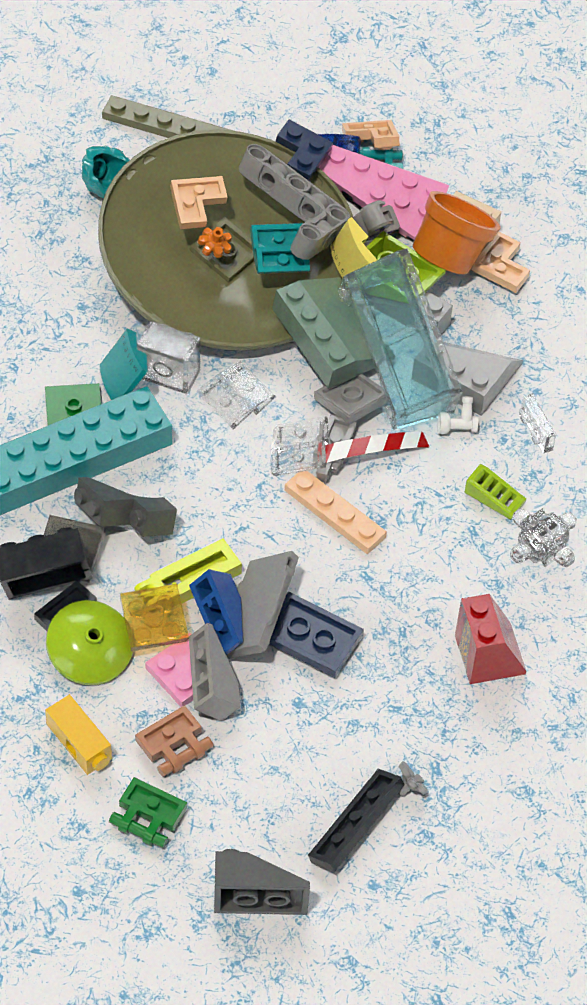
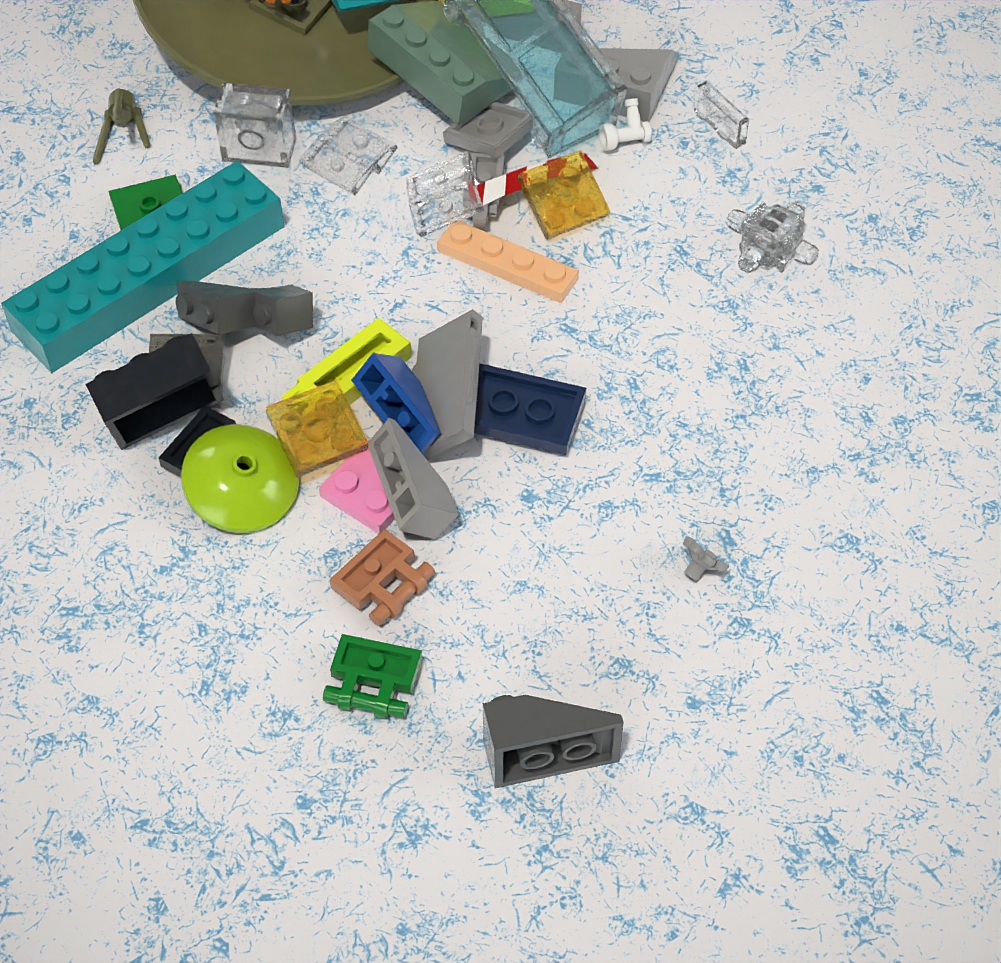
camera: 10 degrees left, 0 degrees up
yellow brick [45,694,112,775] -> none
teal slope [100,328,148,400] -> none
black plate [308,768,405,872] -> none
slope [455,594,527,684] -> none
lime slope [464,464,526,520] -> none
none -> olive plant [93,88,150,164]
none -> clear yellow plate [517,150,611,240]

